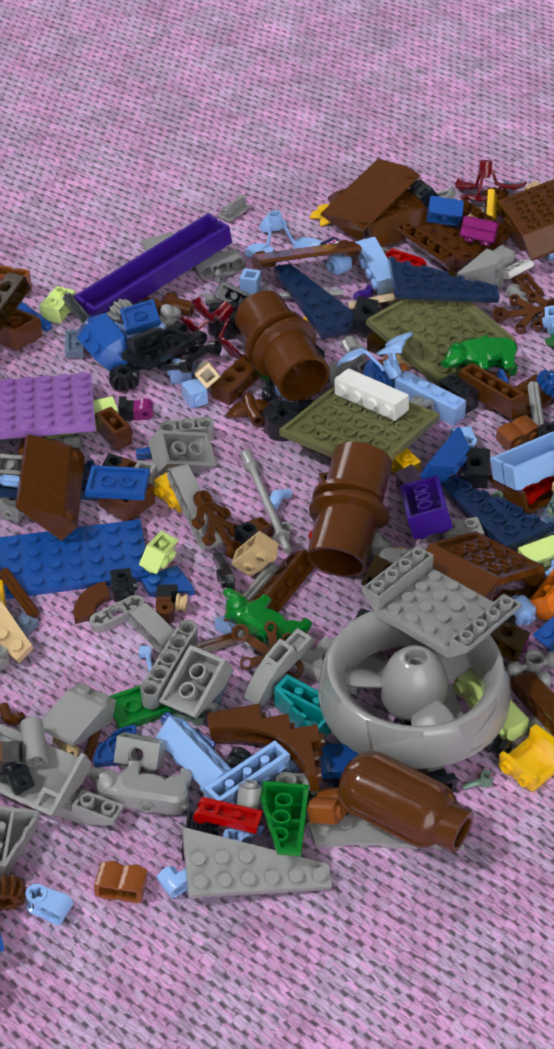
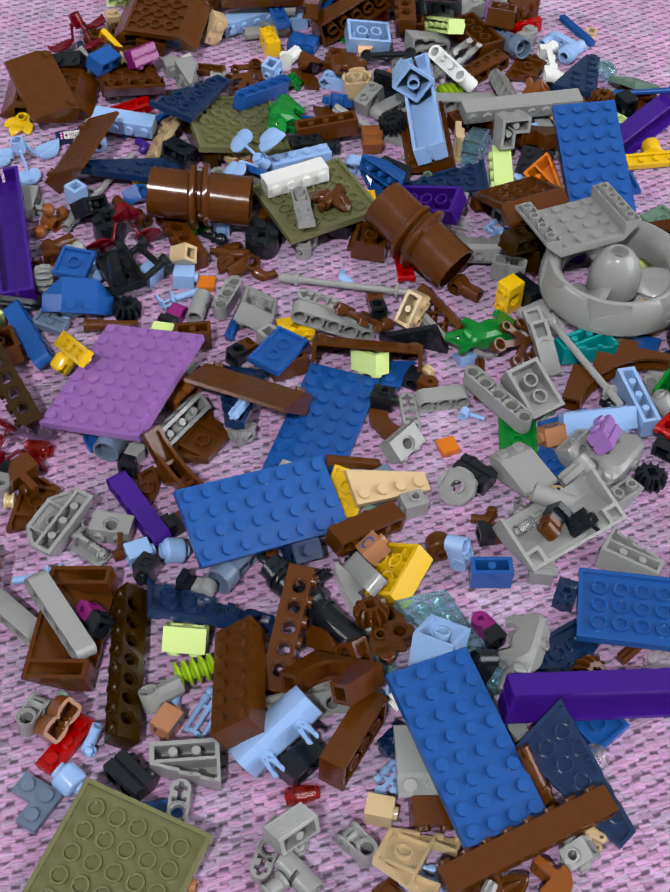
camera: 65 degrees left, 5 degrees up
none -> blue beam [3,299,54,371]
none -> dark orange piece [33,203,69,238]
none -> yellow plate [50,330,94,376]
none -> reddish brown pin [84,317,138,333]
none -> light blue piece [155,288,199,311]
none -> light grey pin [186,288,211,322]
none -> orange tile [197,275,216,292]
none -> reddish brown piece [225,252,261,277]
none -> blue beam [232,75,290,111]
none -> reddish brown arm [251,268,277,282]
none -> light grey slope [290,186,316,229]
none -> light grey piece [295,236,318,261]
none -> light grey beam [297,289,345,310]
none -> reddish brown plant [309,183,351,212]
none -> reddish brown slope [311,334,424,372]
none -> black wheel [324,139,340,155]
none -> light grey brick [379,422,426,464]
none -> orange tile [435,436,460,458]
none -> light grey plate [438,466,478,506]
none -> reddish brown piece [447,274,484,302]
none -> black brick [452,453,498,496]
none -> yellow brick [494,273,525,315]
none -> nougat brick [536,422,567,448]
none -> light grey bar [541,306,624,407]
none -> light grey piece [556,451,597,487]
none -> medium lavender brick [586,414,622,456]
none -> black gear [633,462,668,494]

